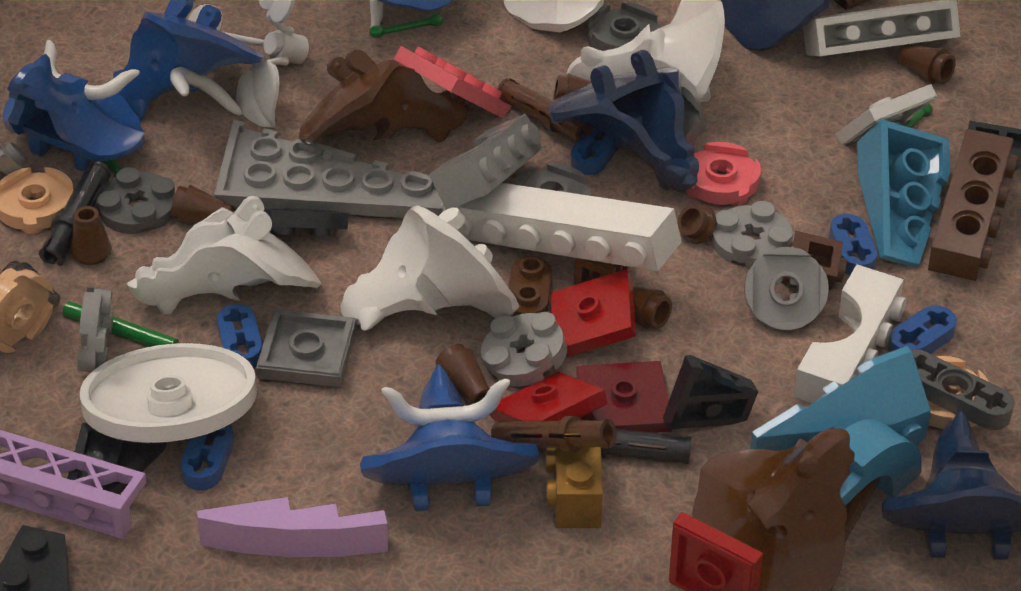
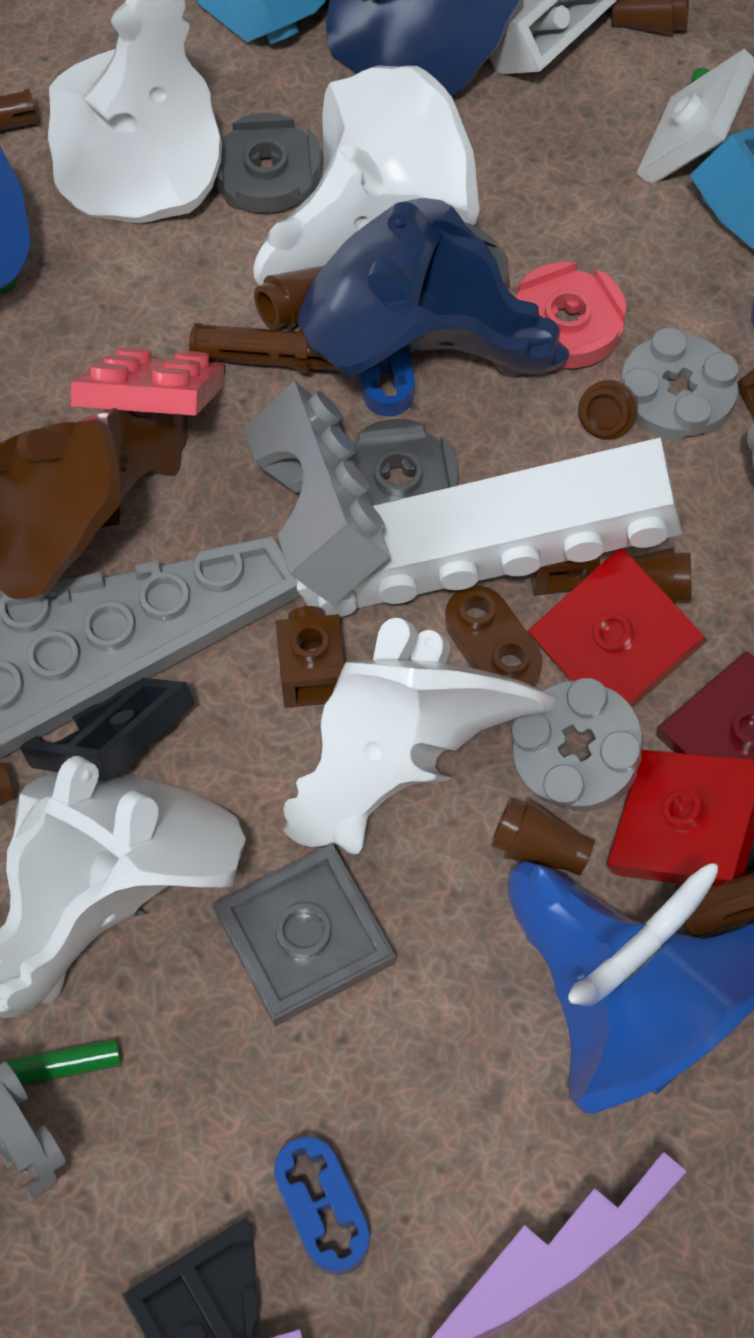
camera: 35 degrees left, 20 degrees up
white dish [80,343,257,443] -> none
blue beam [217,304,262,369] -> none

